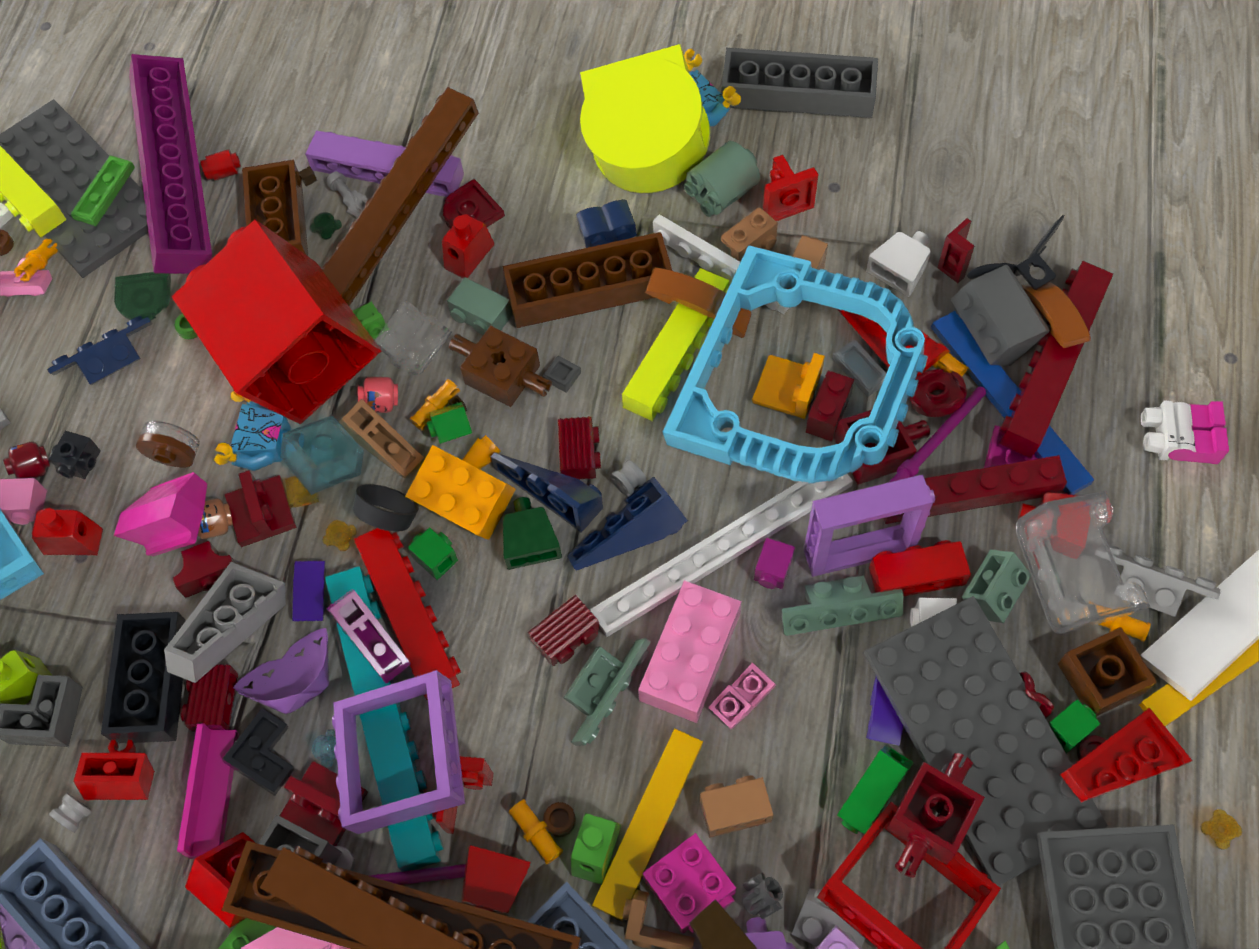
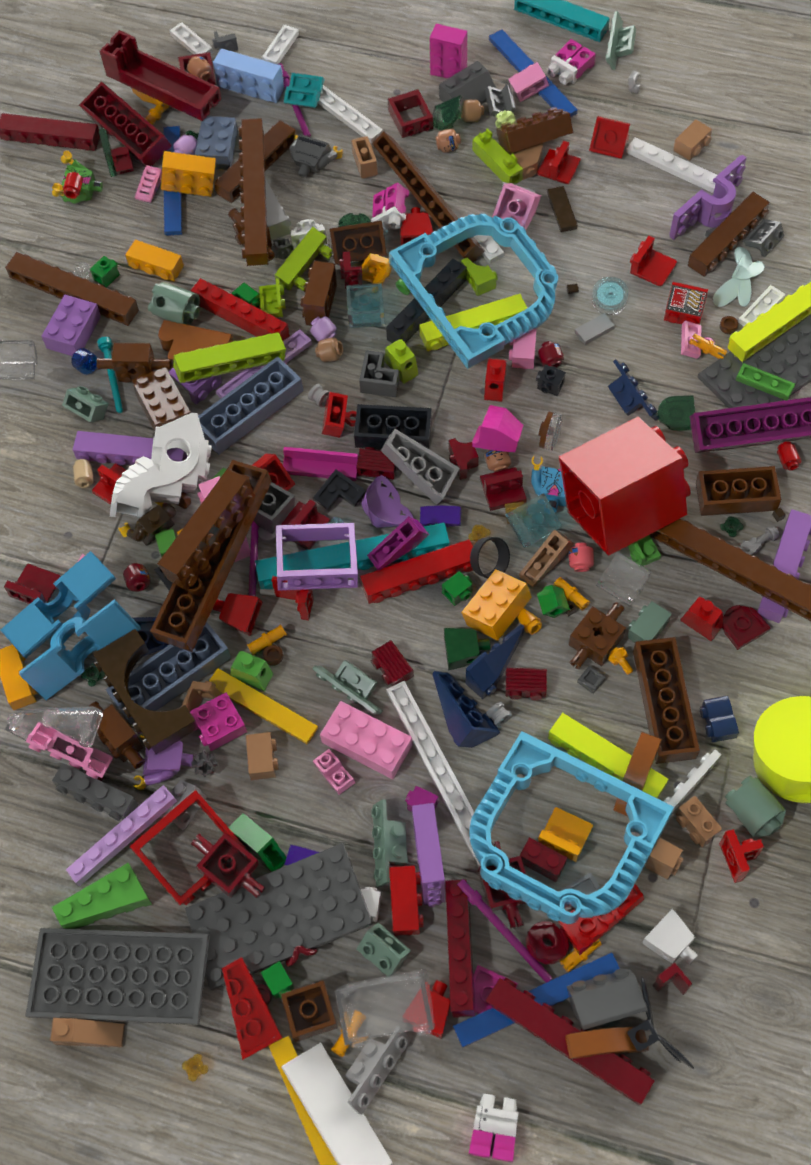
camera: 95 degrees right, 0 degrees up
none -> light orange plate [608,647,633,675]

